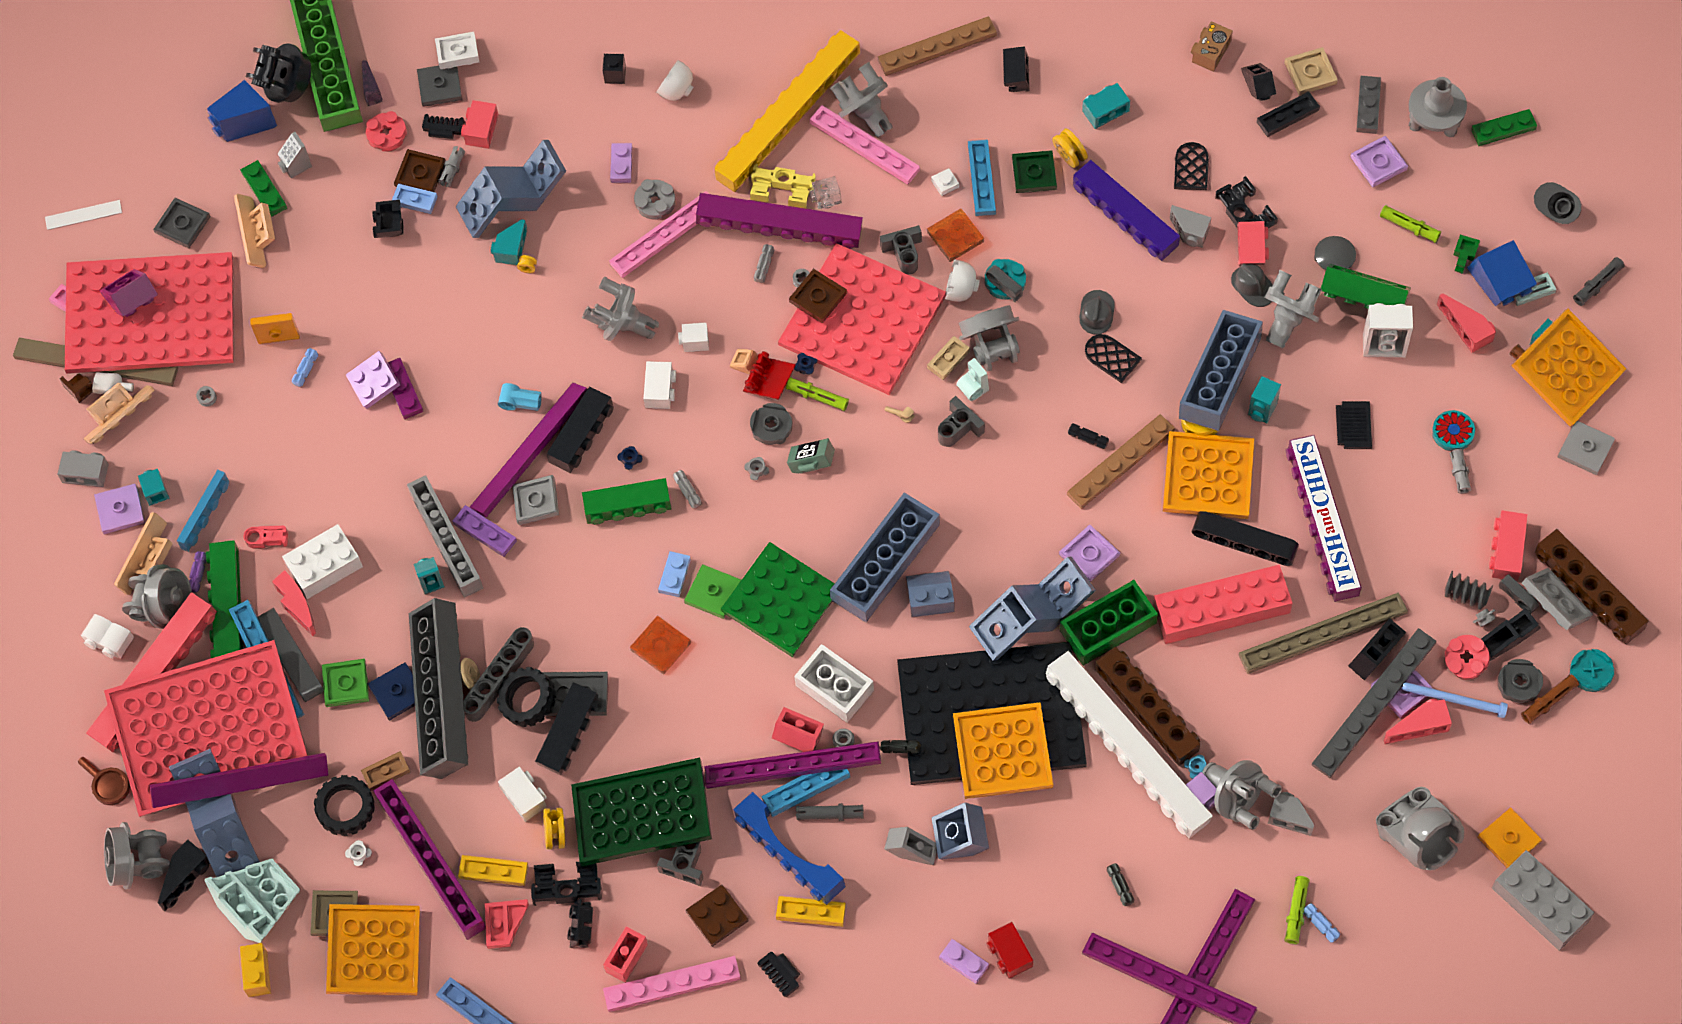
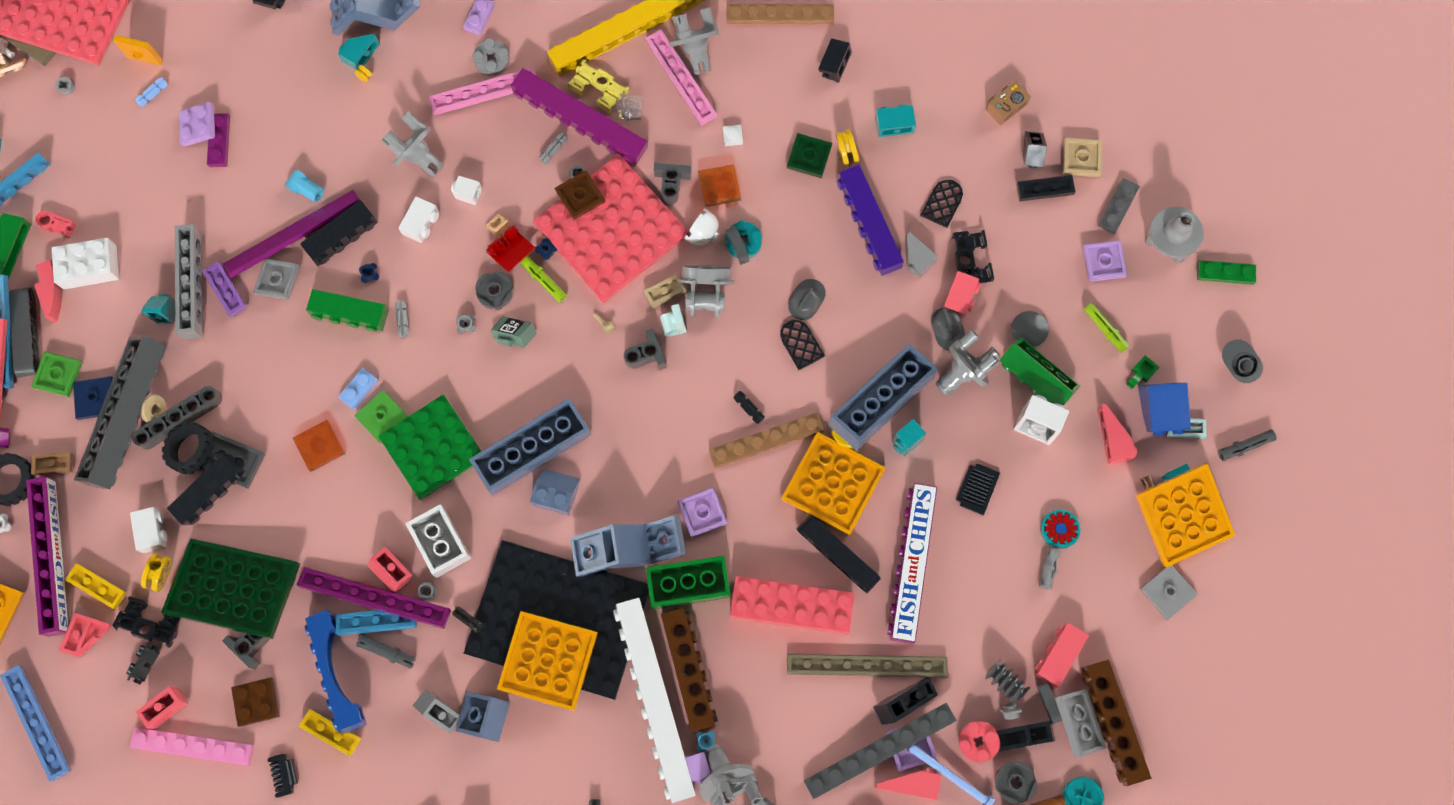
camera: 20 degrees right, 10 degrees up
dark azure plate [968,140,996,216] -> none

